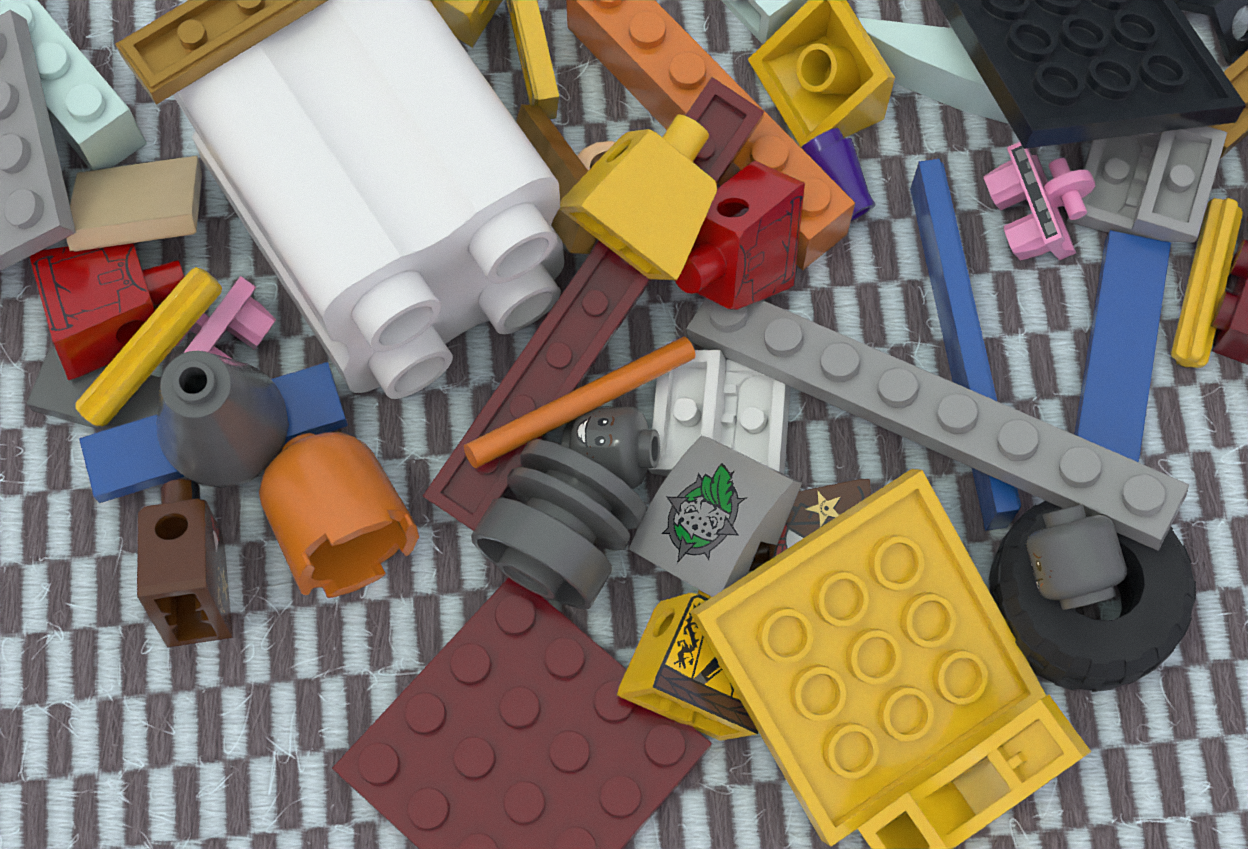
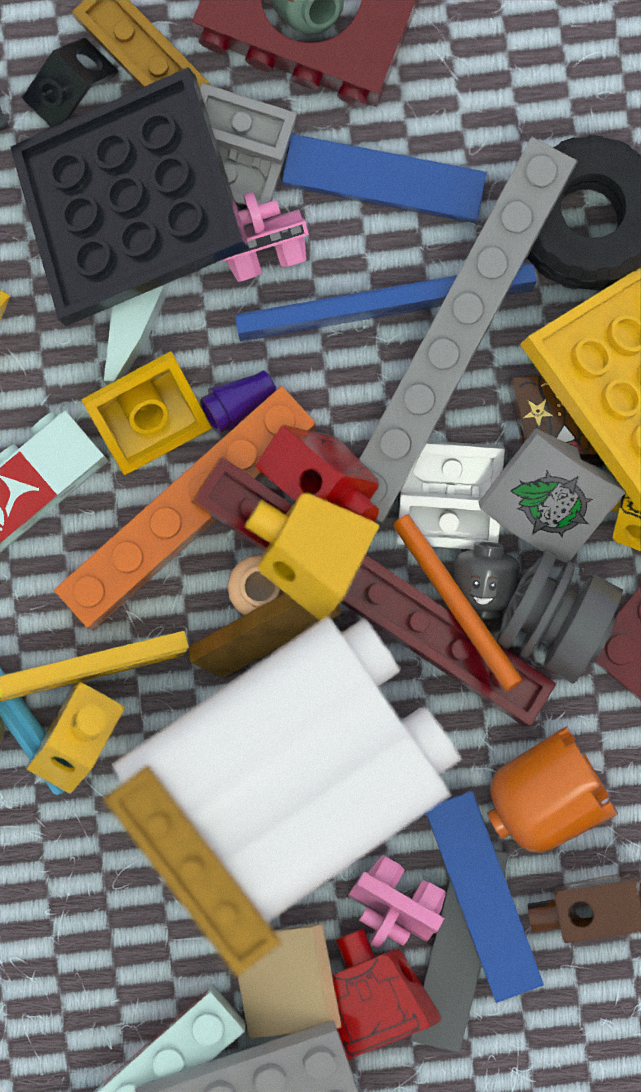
camera: 90 degrees left, 15 degrees up
yellow axle [75,267,222,426] -> none
dark grey cone [156,351,289,488] -> none
dark grey head [1026,504,1127,610] -> none
yellow axle [1171,198,1243,368] -> none

